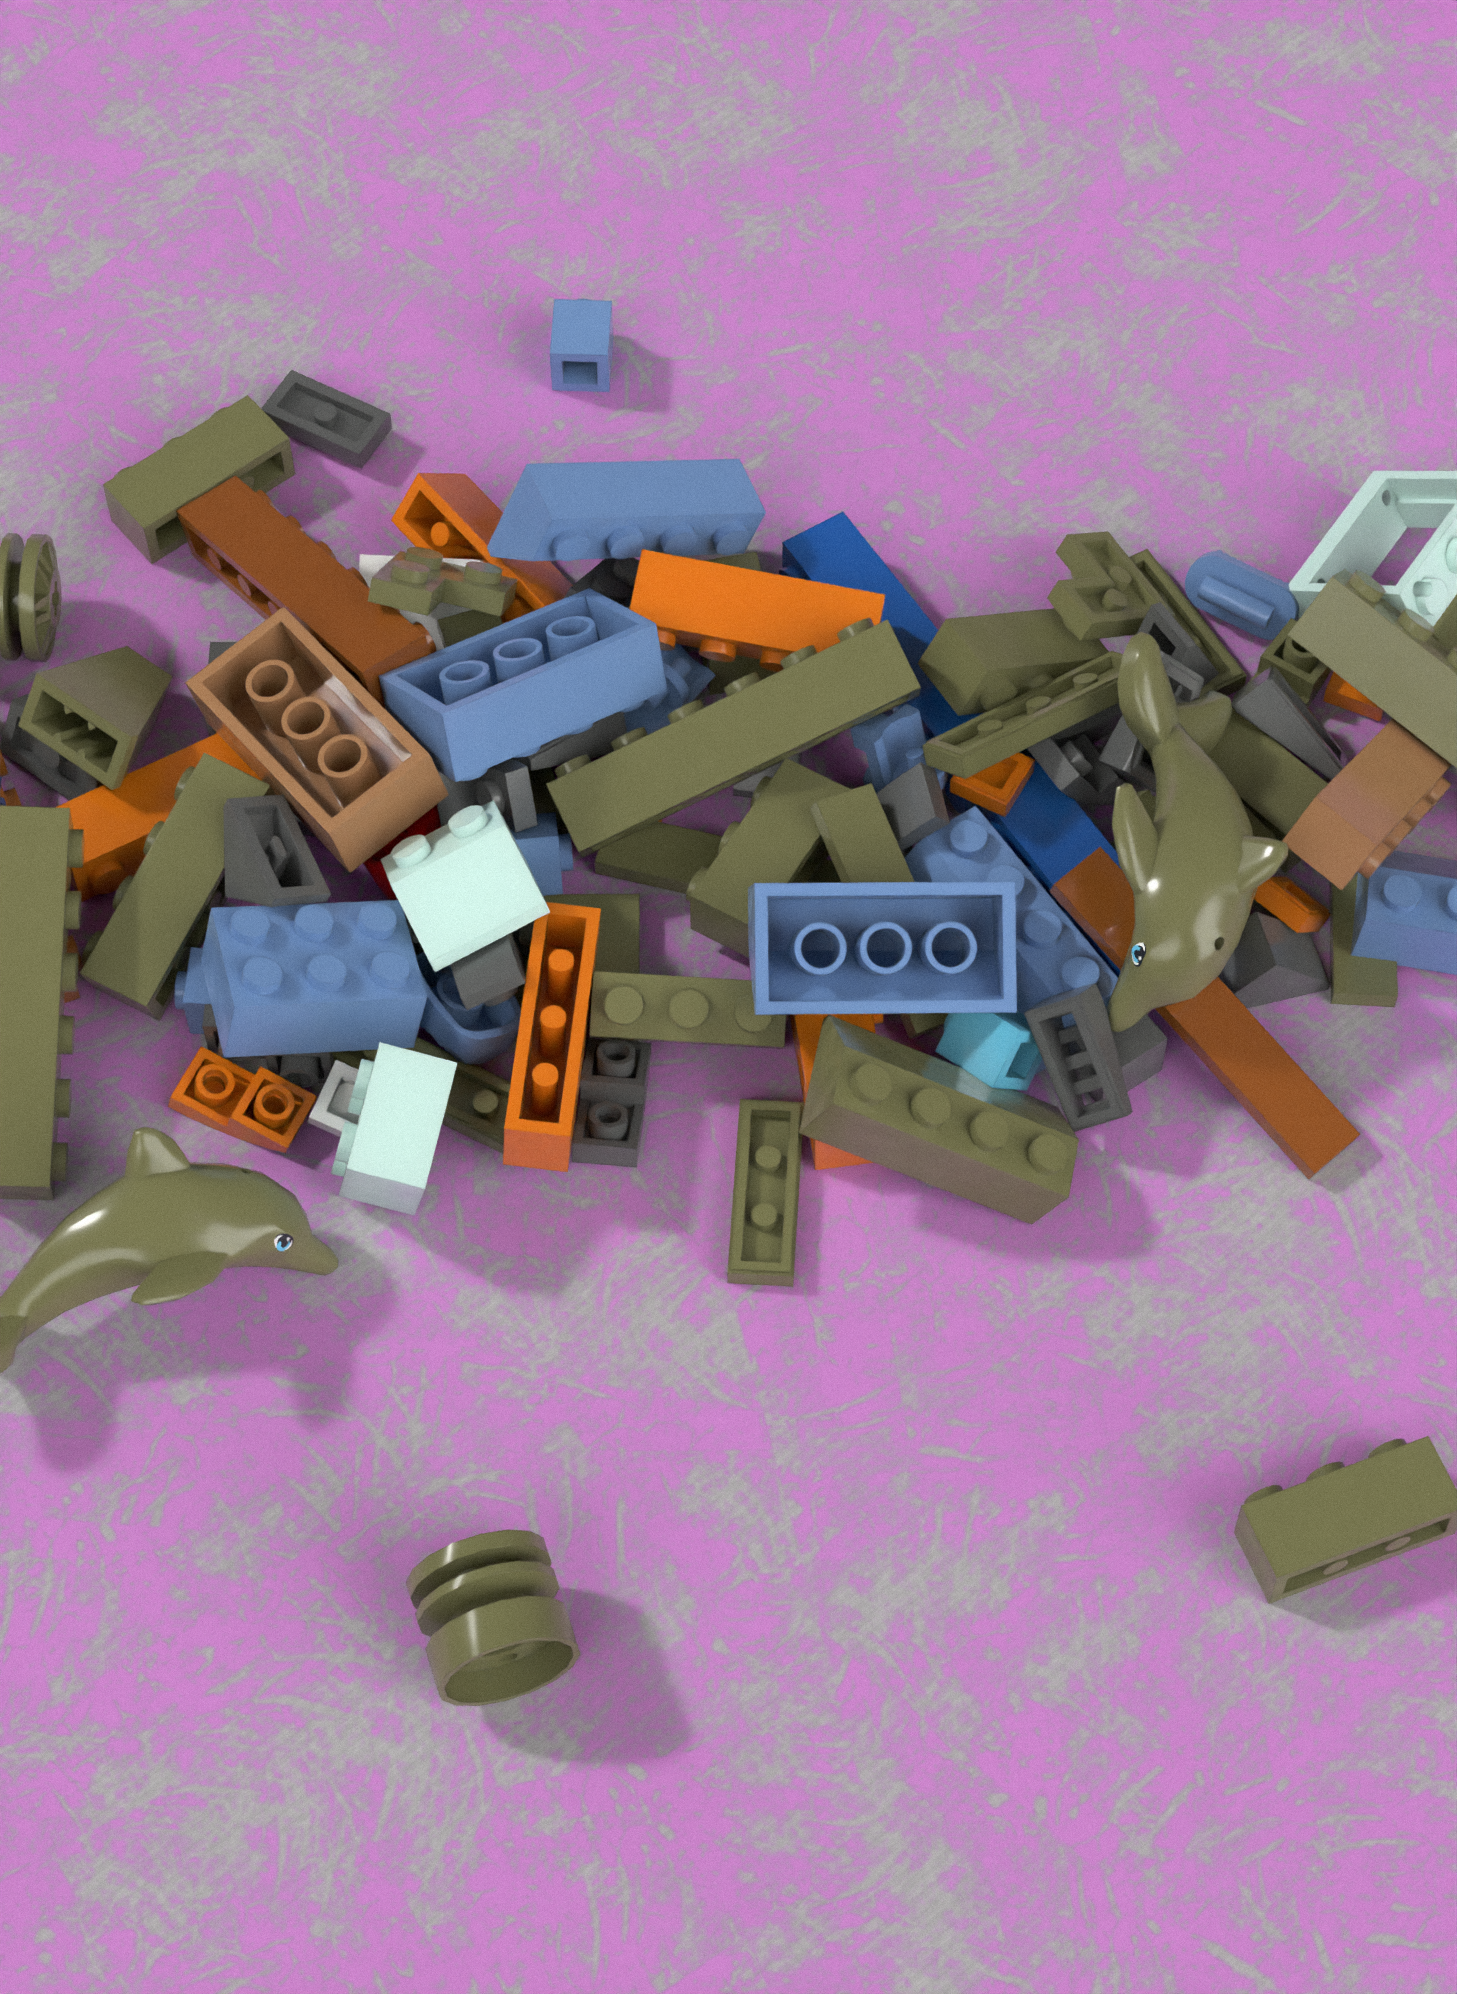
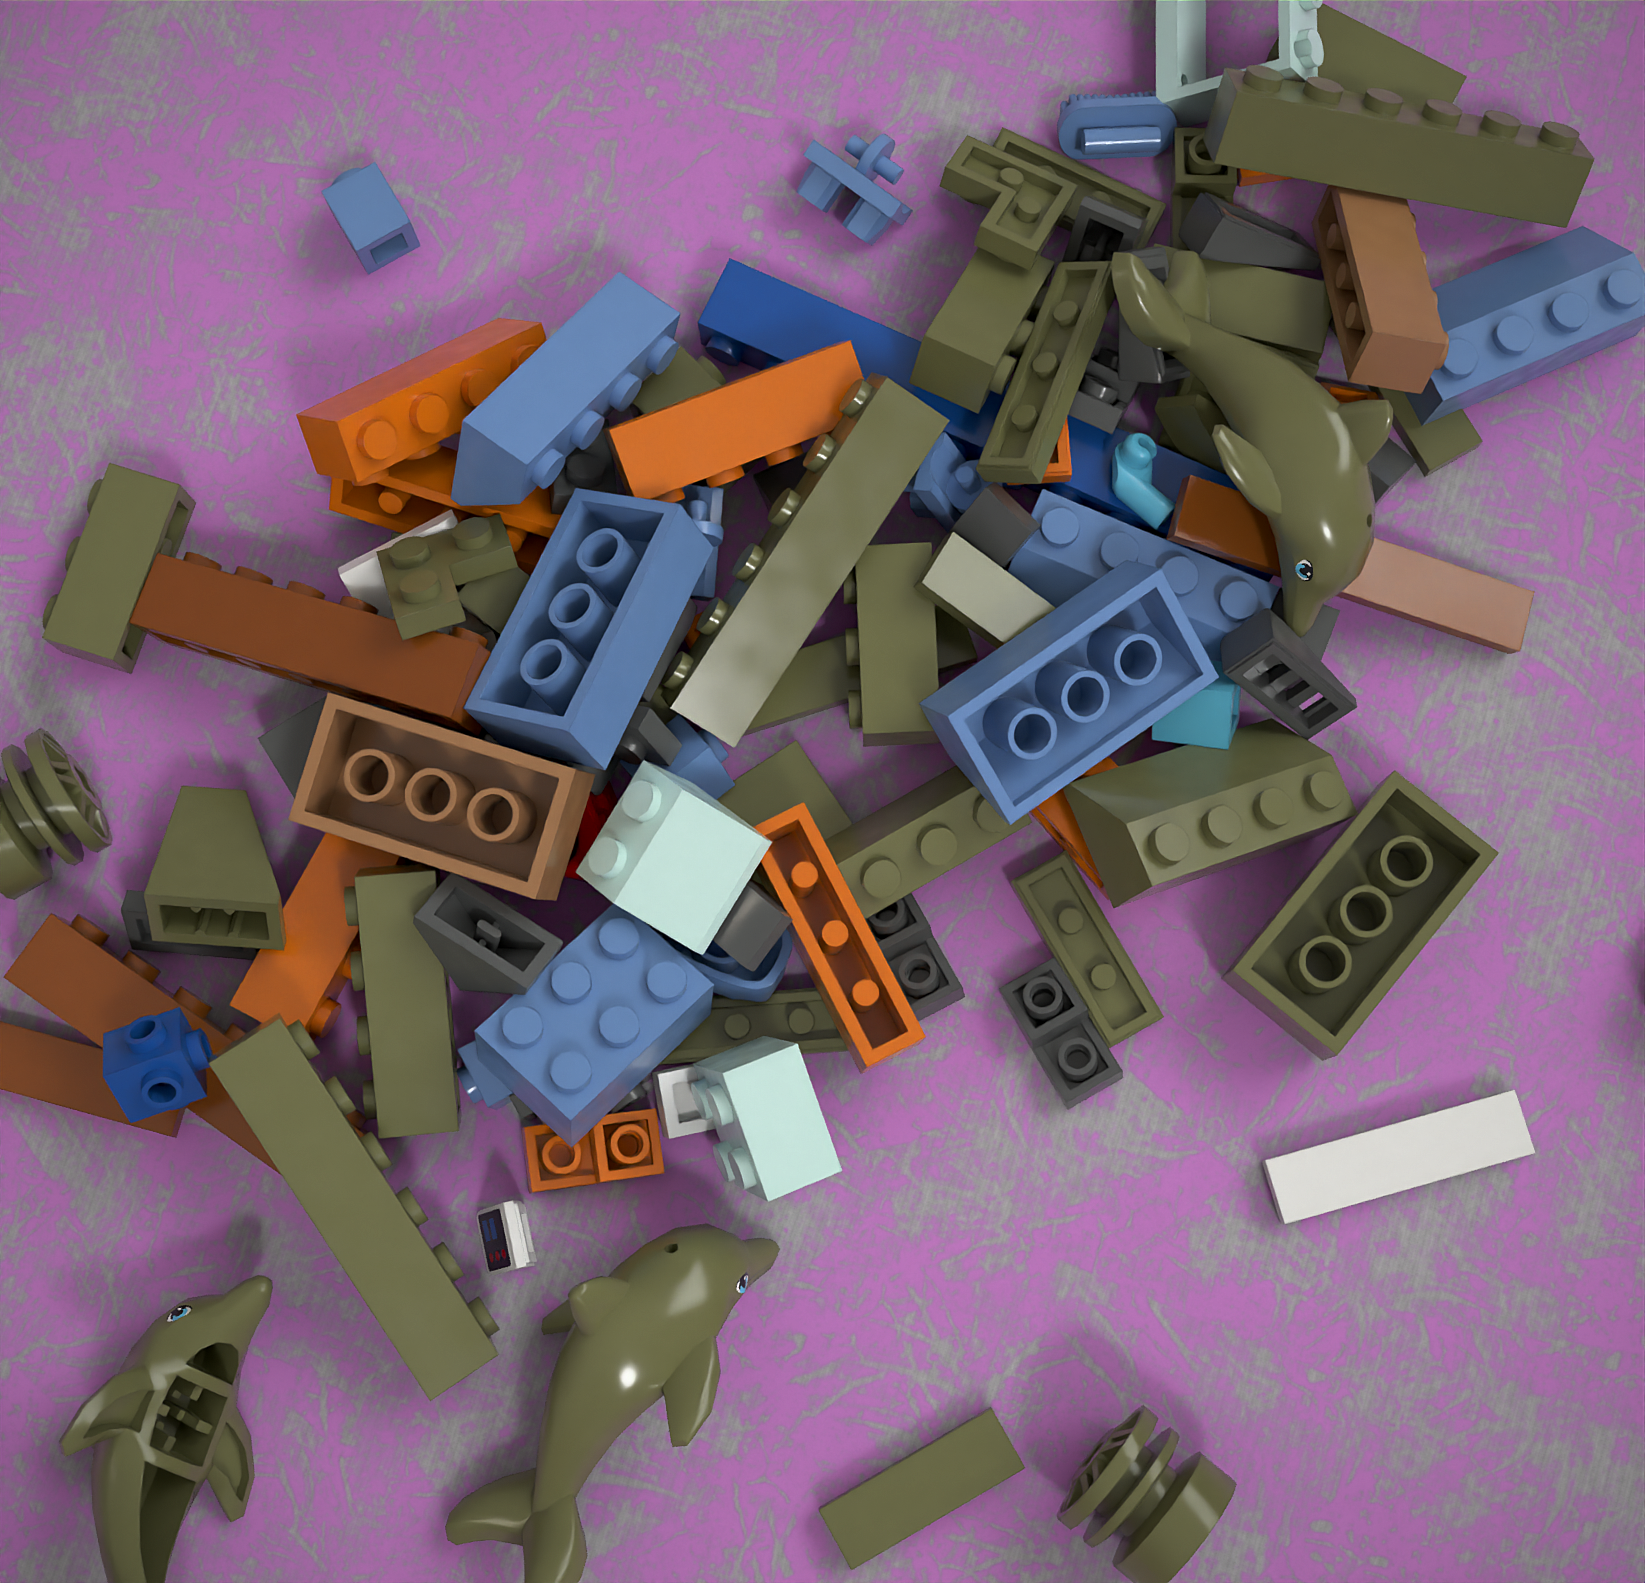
camera: 30 degrees left, 20 degrees up
dark grey plate [261,370,392,469] -> none
none -> orange brick [296,318,547,486]
none -> white slope [476,1200,537,1275]
none -> medium blue hips [796,134,913,246]
none -> olive tile [818,1407,1025,1570]
none -> dark grey slope [999,957,1123,1110]
none -> medium azure arm [1112,433,1176,530]
none -> olive brick [1221,770,1499,1061]
none -> white tile [1262,1090,1535,1224]

